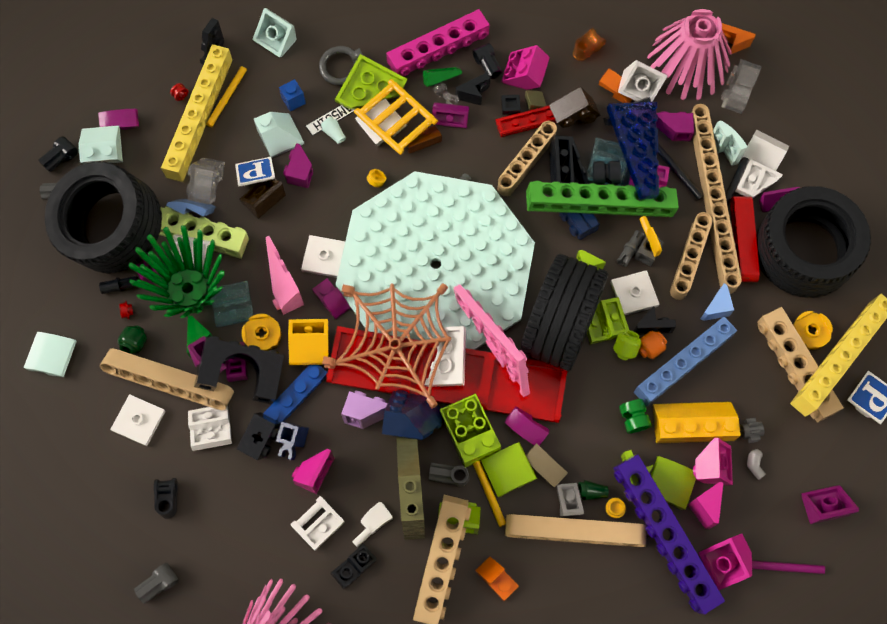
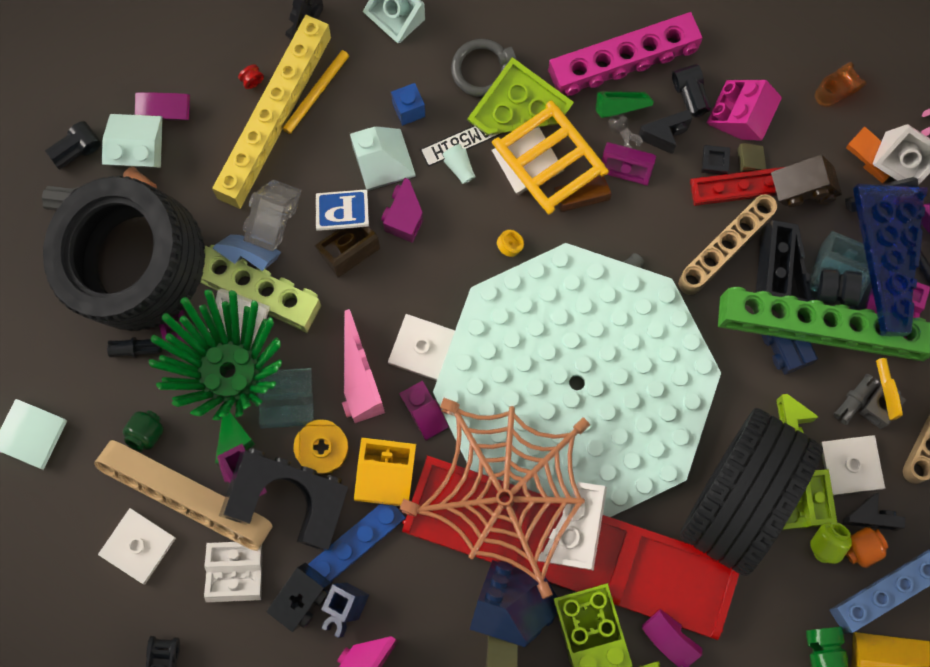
camera: 10 degrees right, 5 degrees up
red plate [119,301,133,319] -> none
magenta slope [226,342,248,382] -> none
lavender slope [341,391,388,429] -> none
bright pink wing [454,284,530,398] -> none

